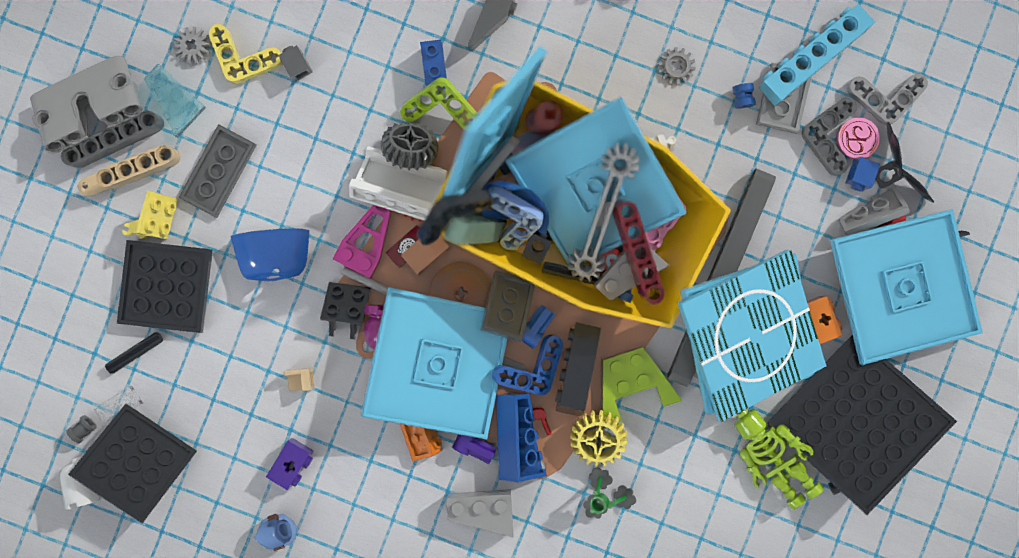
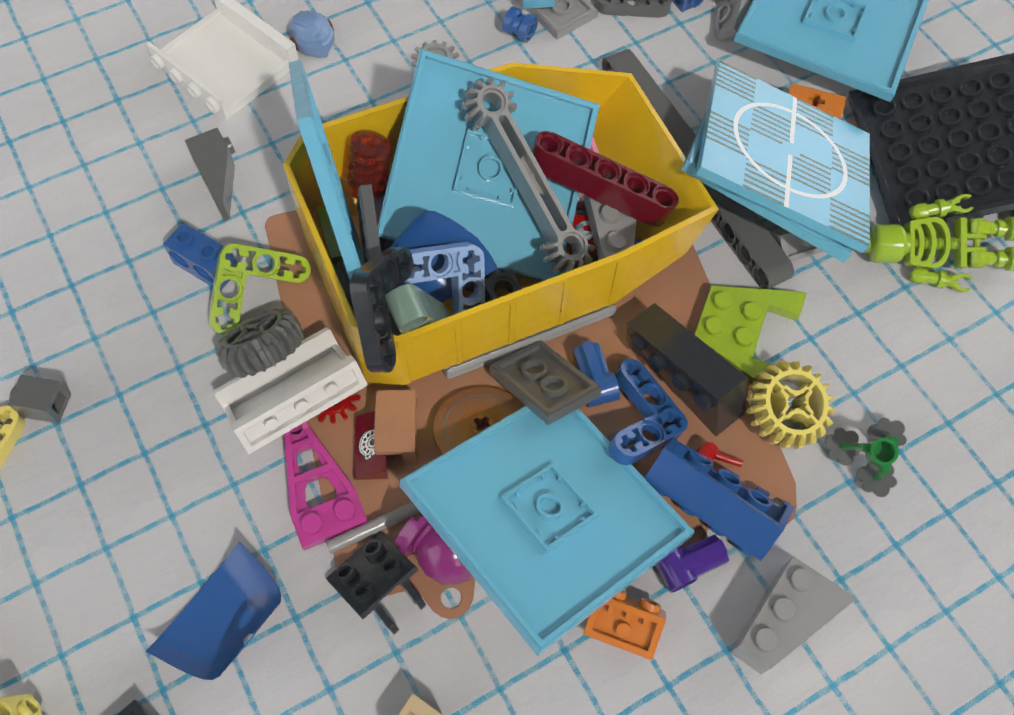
camera: 50 degrees left, 25 degrees down
dark grey tile [178,124,257,218] -> none

